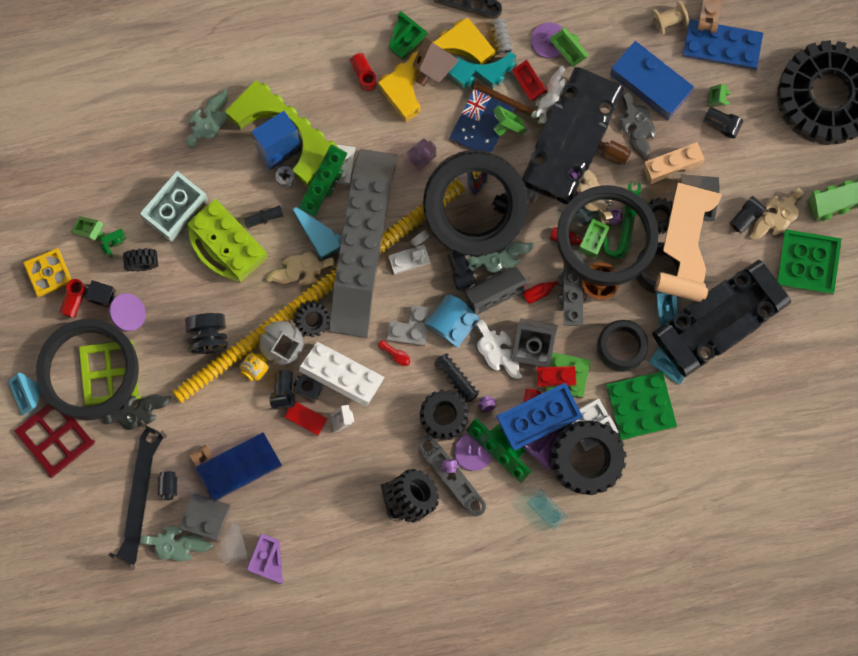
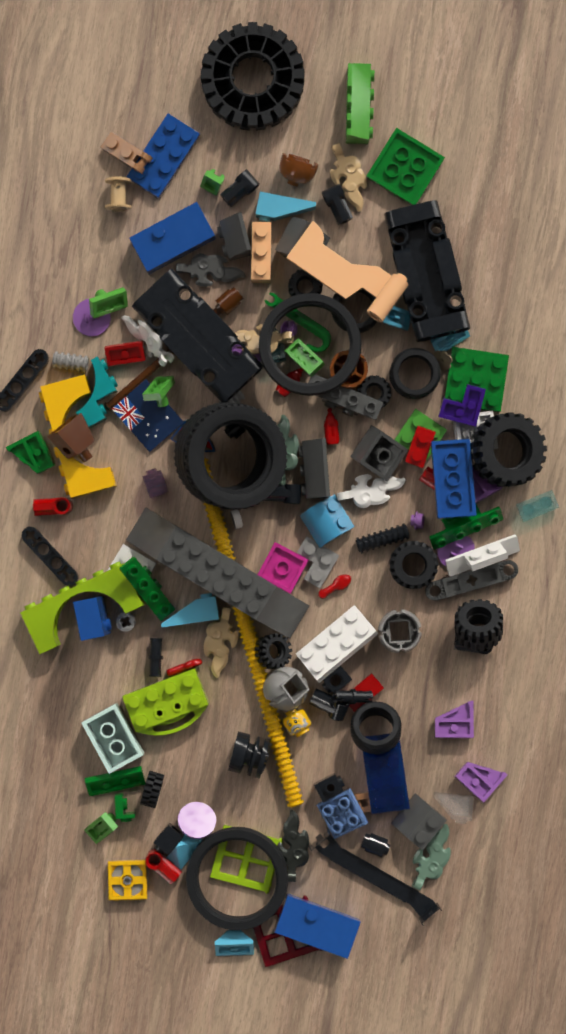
camera: 70 degrees left, 10 degrees up
sand green piece [186,89,228,149] -> none
white hinge [330,405,354,433] -> none
white hinge [388,245,430,275] -> none
medium lavender plate [440,459,459,473] -> none
none -> black beam [22,527,79,586]
none -> green plate [85,766,146,797]
none -> red piece [166,659,202,676]
none -> medium azure slope [166,835,203,870]
none -> dark grey slope [217,212,252,261]
none -> medium azure slope [256,192,316,222]
none -> dark pink plate [257,542,308,594]
none -> blue brick [274,893,361,959]
none -> dark orange cylinder [279,153,319,187]
none -> black brick [314,773,345,803]
none -> medium blue tile [317,788,368,839]
none -> black pin [333,689,373,704]
none -> black tyre [351,701,401,755]
none -> black tyre [357,375,392,409]
none -> light grey piece [378,609,422,653]
none -> dark tan plant [434,350,453,371]
none -> medium lavender wing [435,701,474,738]
none -> dark purple plate [438,384,486,427]
none -> white bracket [445,535,520,577]

